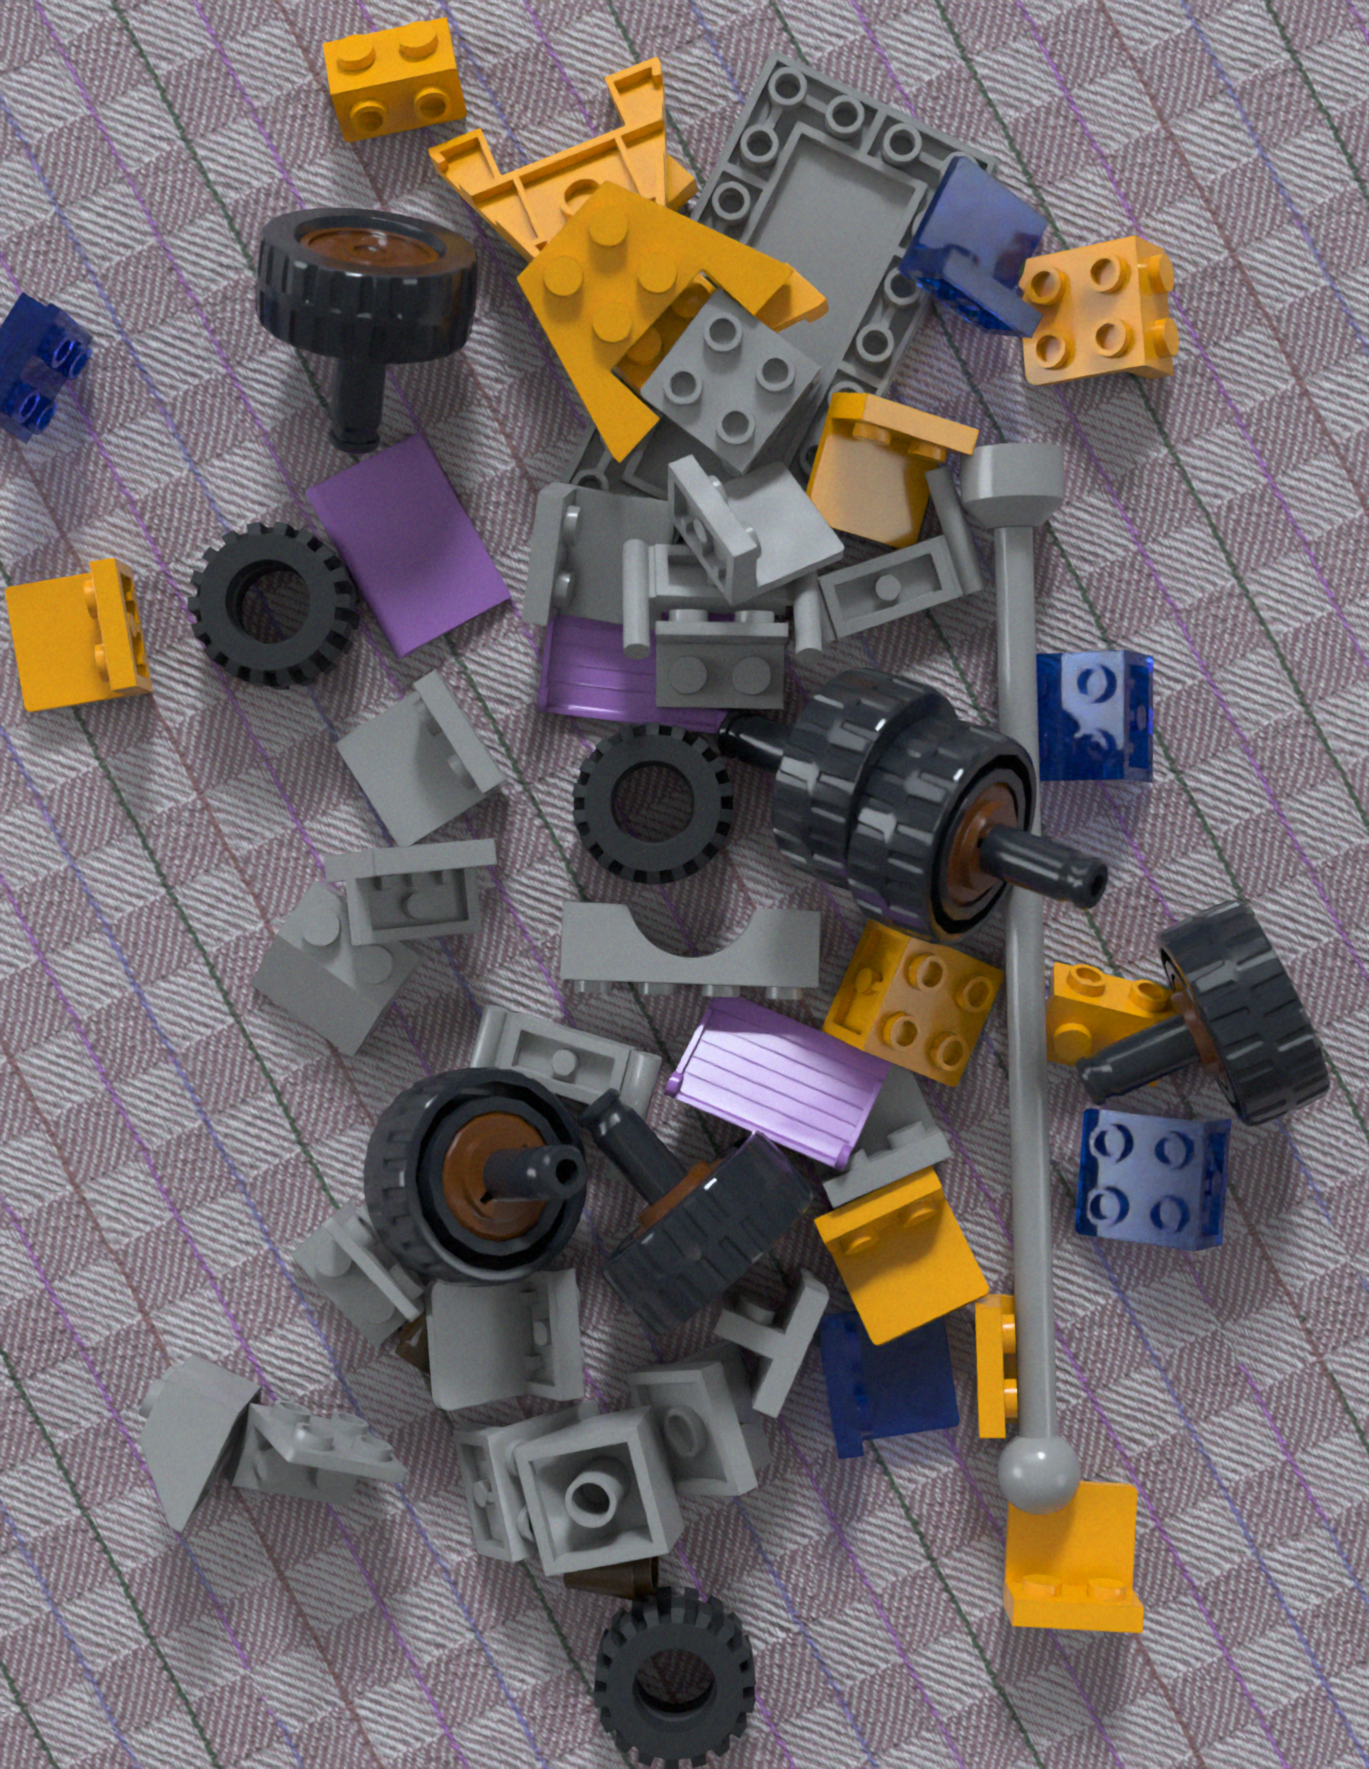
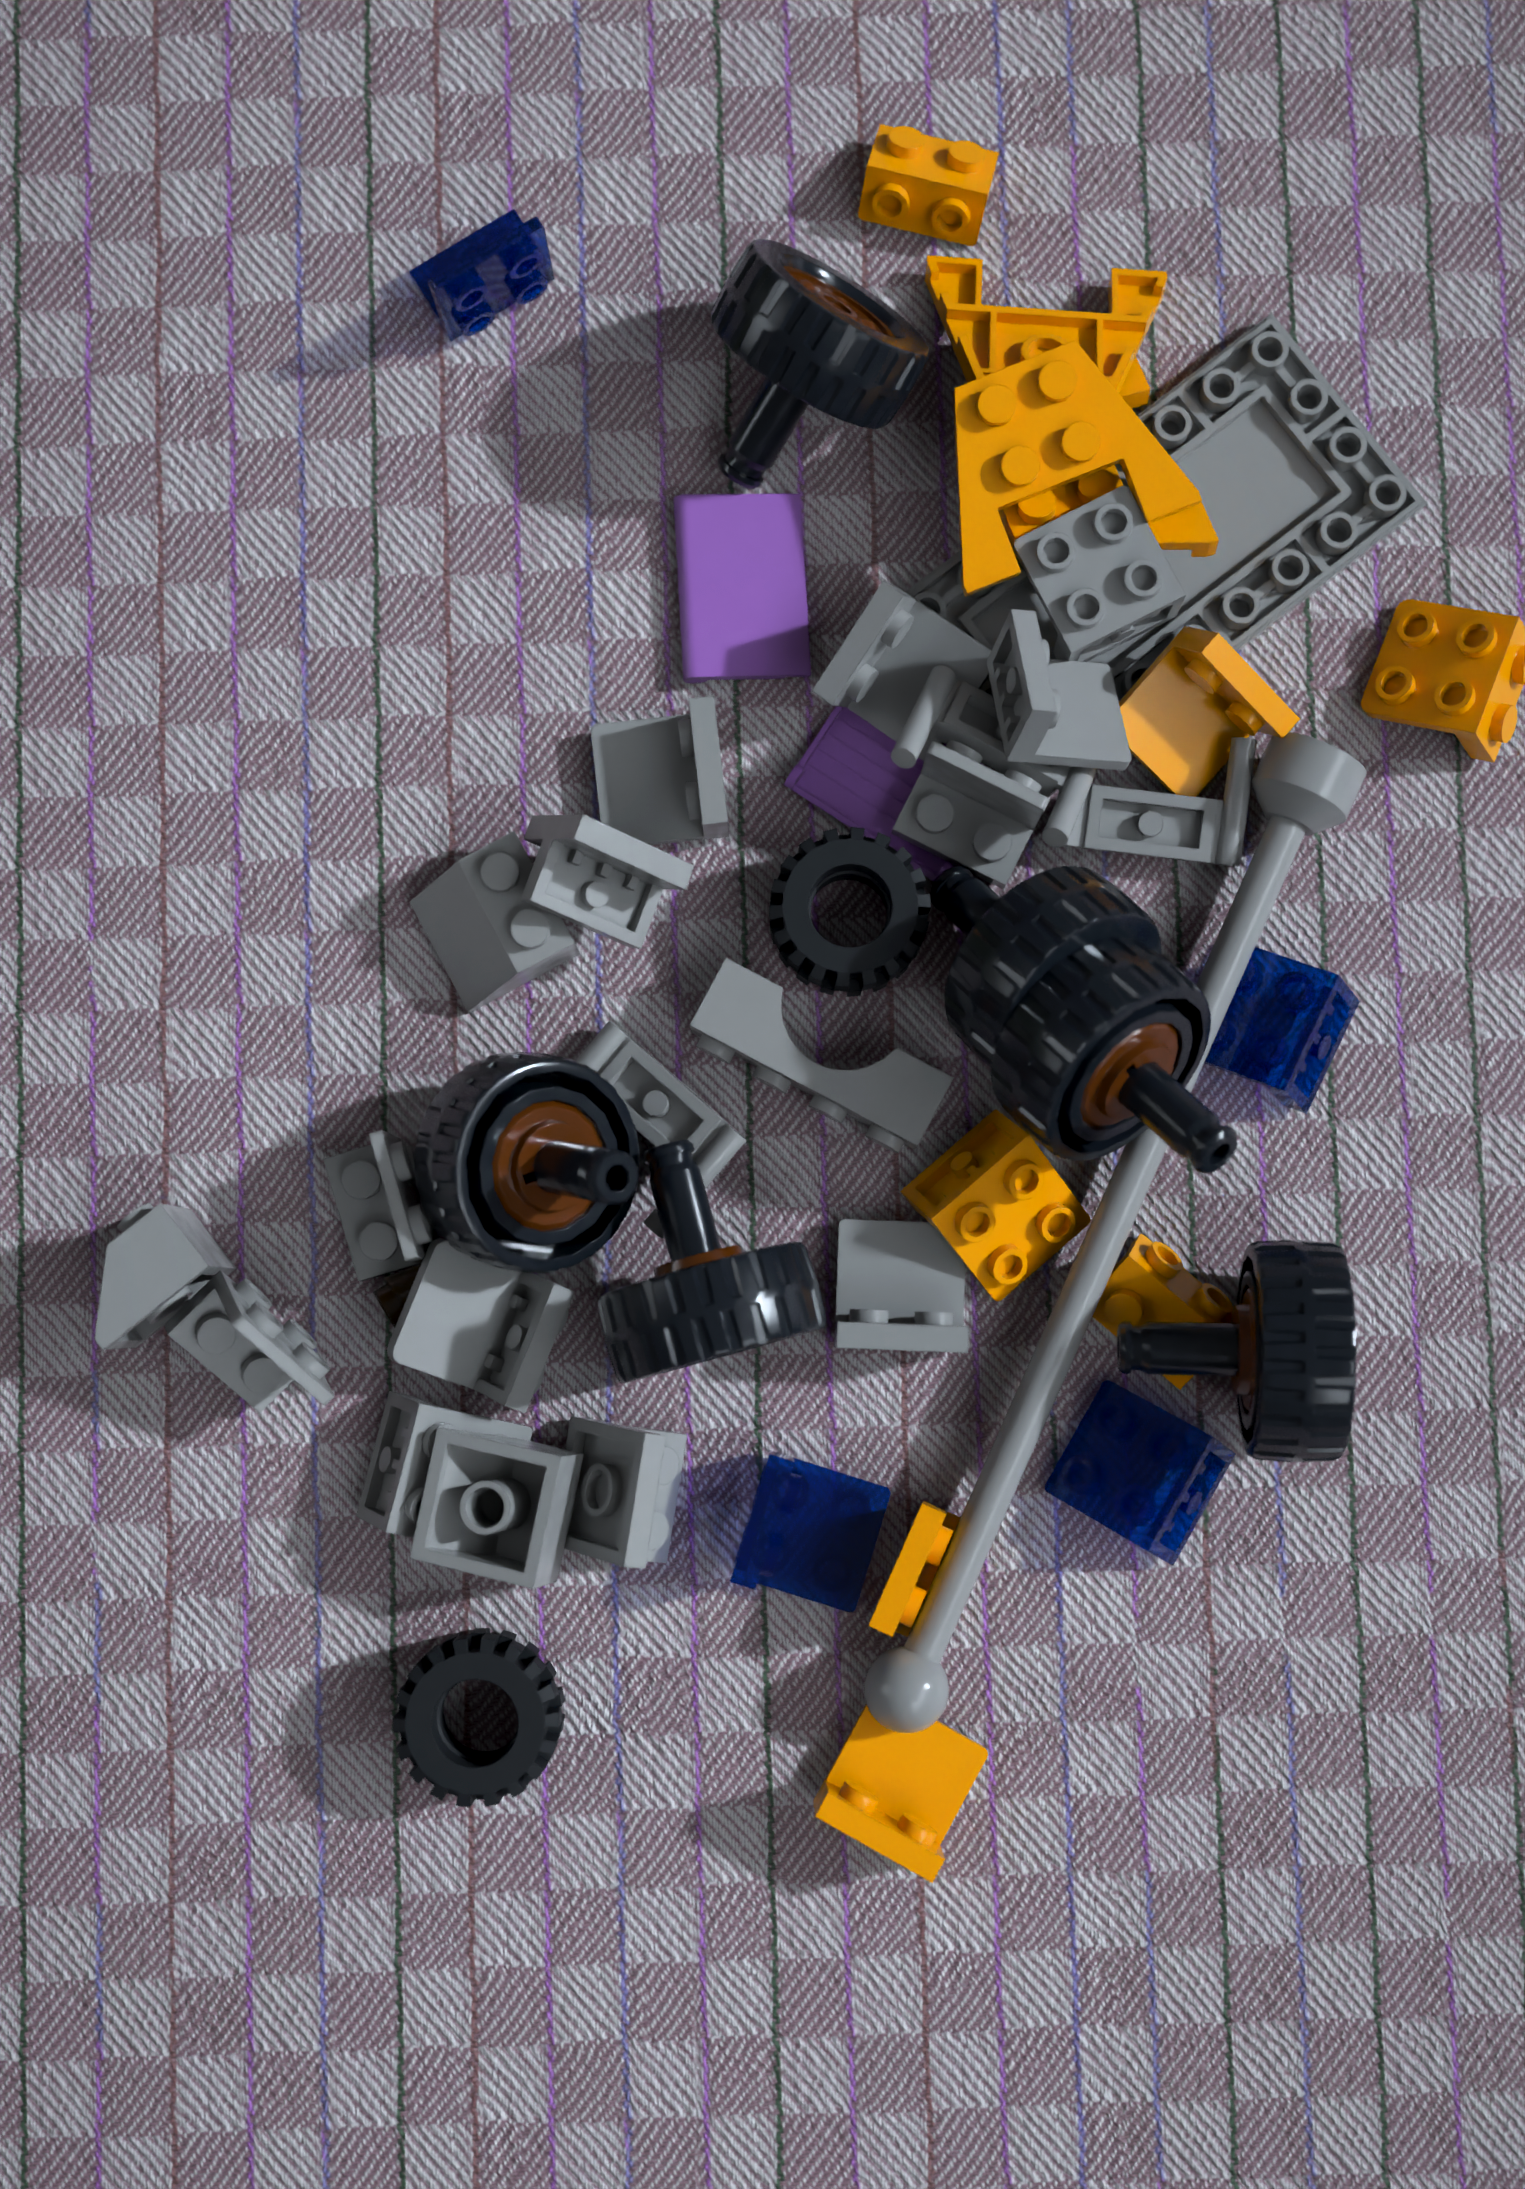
camera: 25 degrees right, 5 degrees down
light orange bracket [5,557,153,713] -> none
black tyre [188,521,360,690] -> none
dark brown cone [563,1556,659,1602] -> none
piece [664,997,893,1172] -> none
light grey bracket [711,1266,830,1419] -> none
light orange bracket [814,1165,990,1346] -> none
clear blue bracket [897,156,1047,338] -> none

